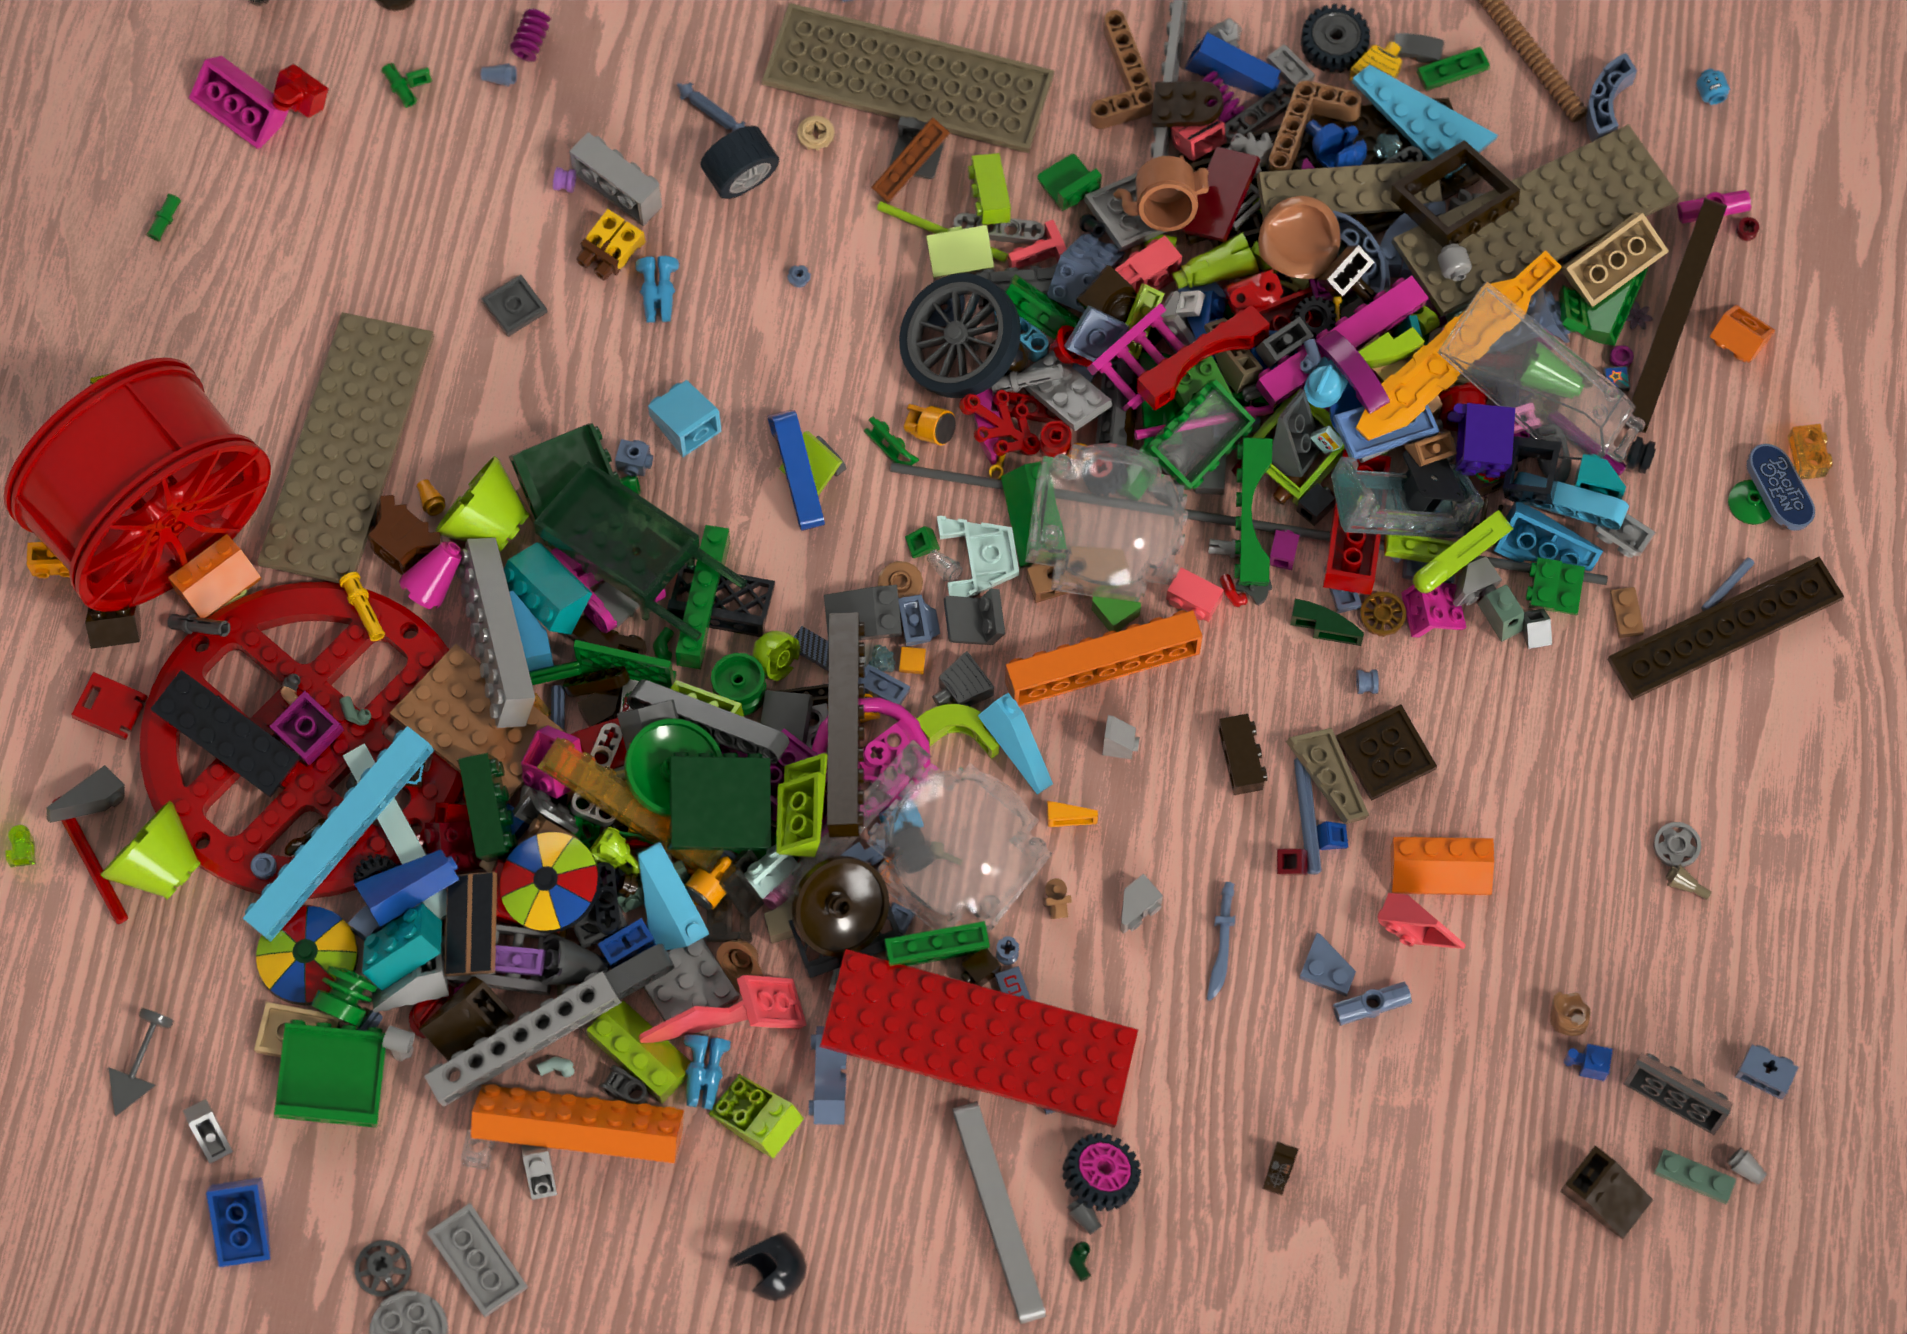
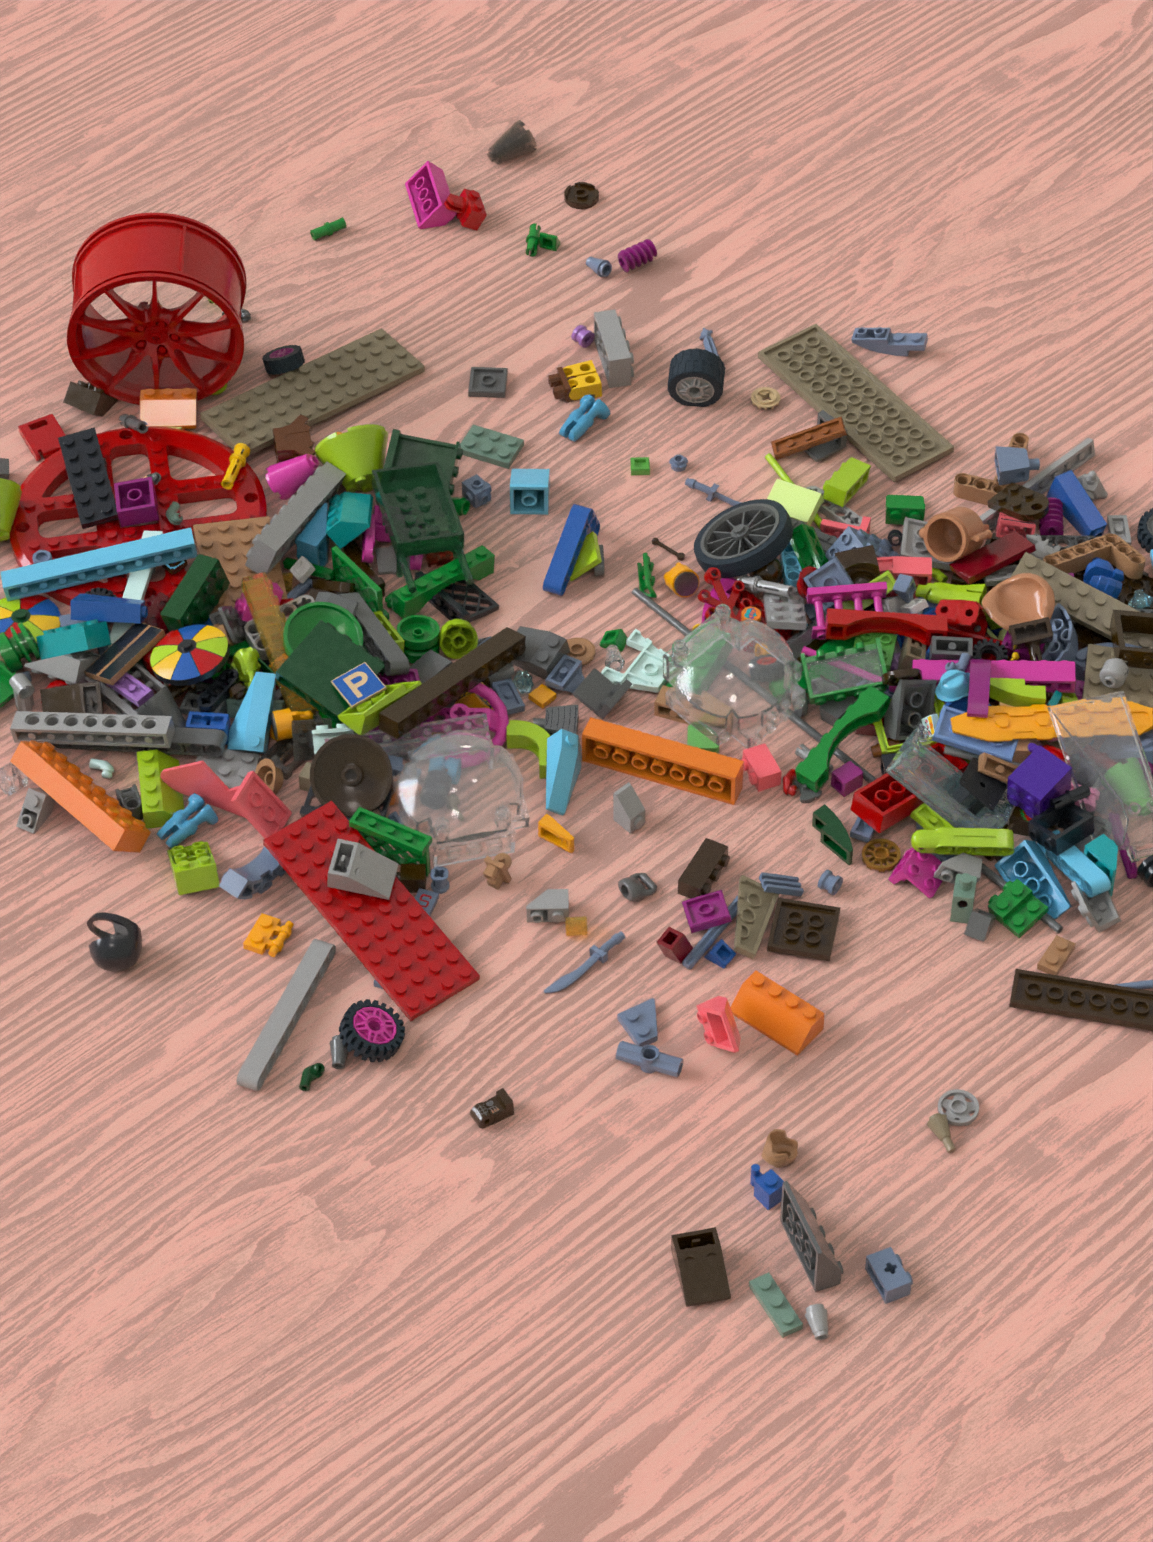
camera: 40 degrees right, 20 degrees down
none -> light orange plate [243,913,294,957]
none -> black wheel [262,345,305,375]
none -> white plate [290,556,315,583]
none -> light grey slope [327,839,399,900]
none -> blue piece [331,662,387,708]
none -> sand green plate [460,424,524,469]
none -> clear yellow beam [565,916,588,936]
none -> dark grey piece [618,873,657,902]
none -> bright green tile [630,457,650,476]
none -> dark brown hinge [652,538,685,561]
none -> magenta tile [682,890,732,934]
none -> sand blue sword [685,478,742,506]
none -> orange tile [741,607,761,626]
none -> sand blue tile [759,872,804,896]
none -> dark brown tile [881,668,922,686]
none -> sand blue slope [893,574,917,603]
none -> sand blue torso [994,446,1040,485]
none -> black axle [1049,784,1091,812]

